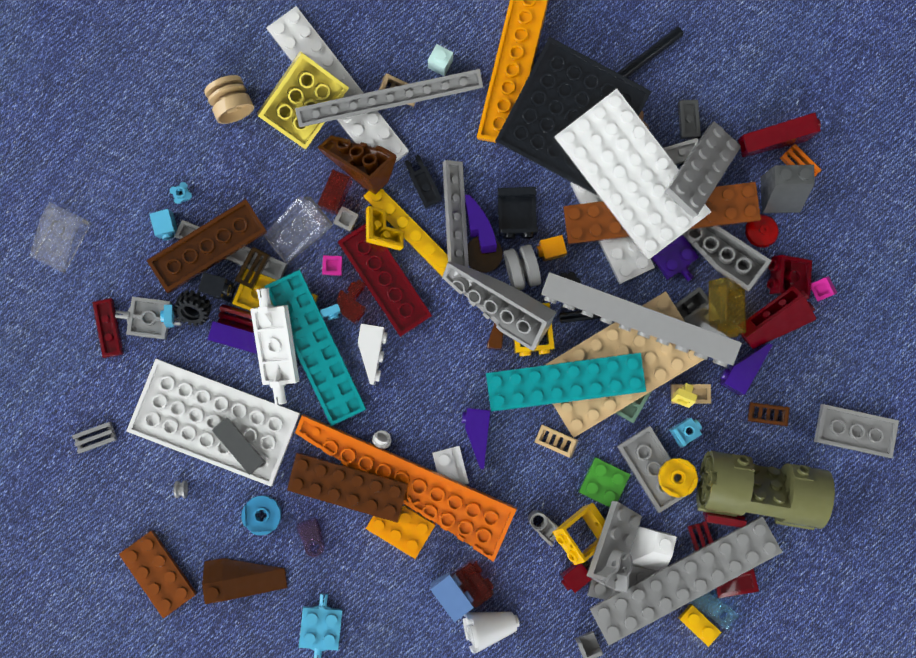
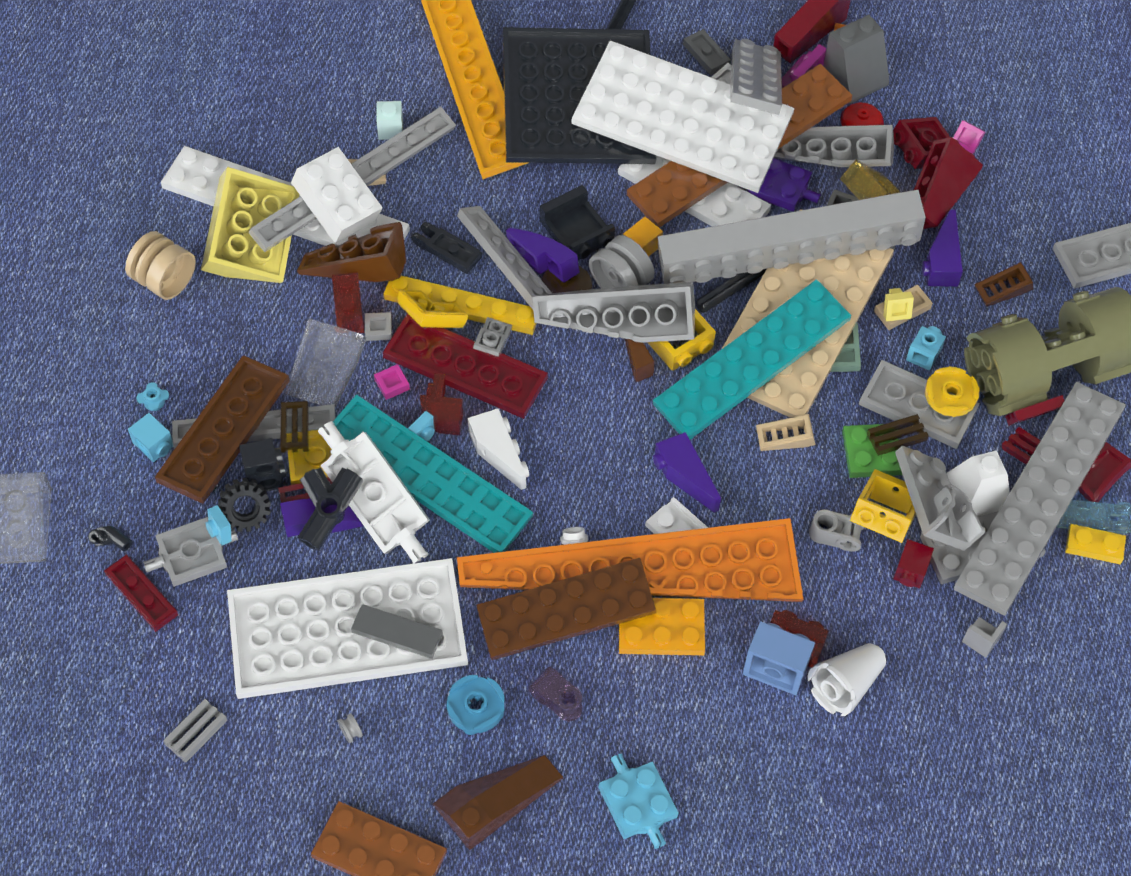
camera: 25 degrees left, 25 degrees down
none -> black arm [88,526,132,551]
none -> white brick [291,147,382,244]
none -> black piece [297,468,364,551]
none -> light grey slope [473,317,512,356]
none -> magenta bracket [781,44,827,88]
none -> dark brown tile [867,414,929,456]

